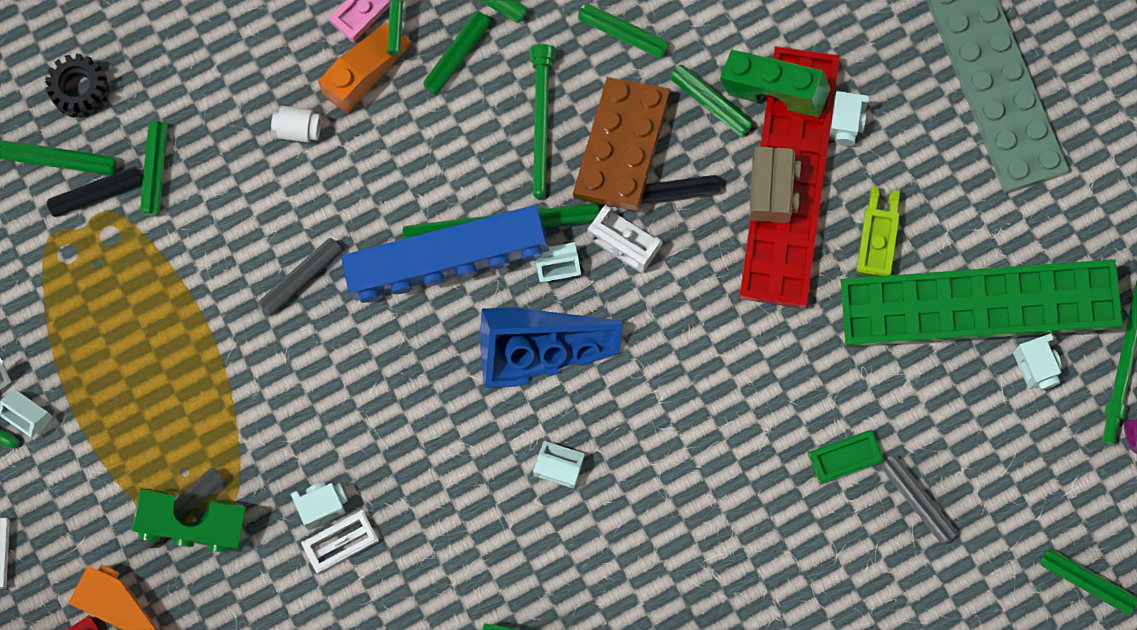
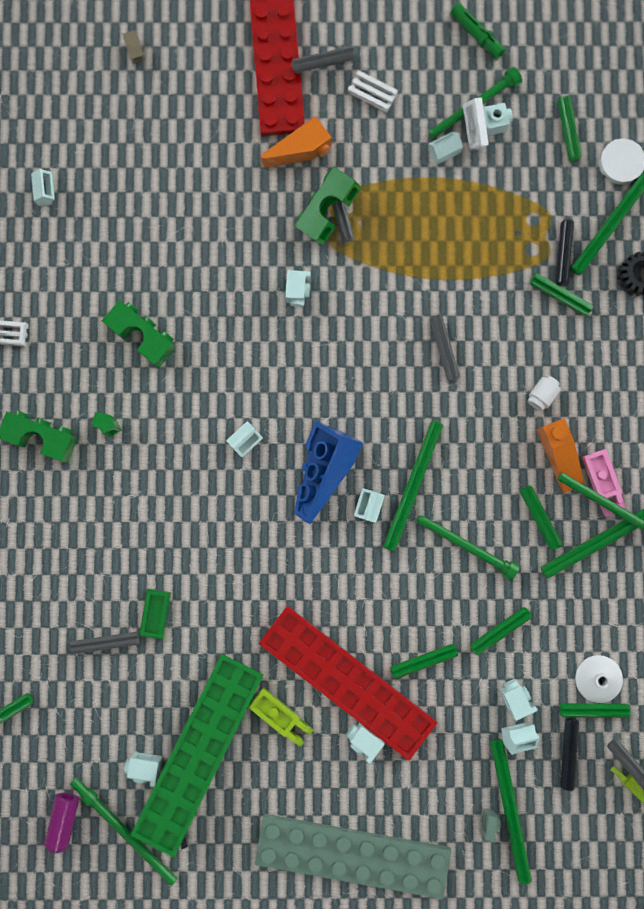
camera: 115 degrees right, 10 degrees up
white tile [301,510,379,574] -> none
blue brick [341,205,550,303] -> none
dark orange plate [573,77,671,211] -> none
white hinge [587,205,663,274] -> none
black axle [641,175,721,204] -> none
green arch [720,49,830,118] -> none
dark tan brick [749,146,801,223] -> none

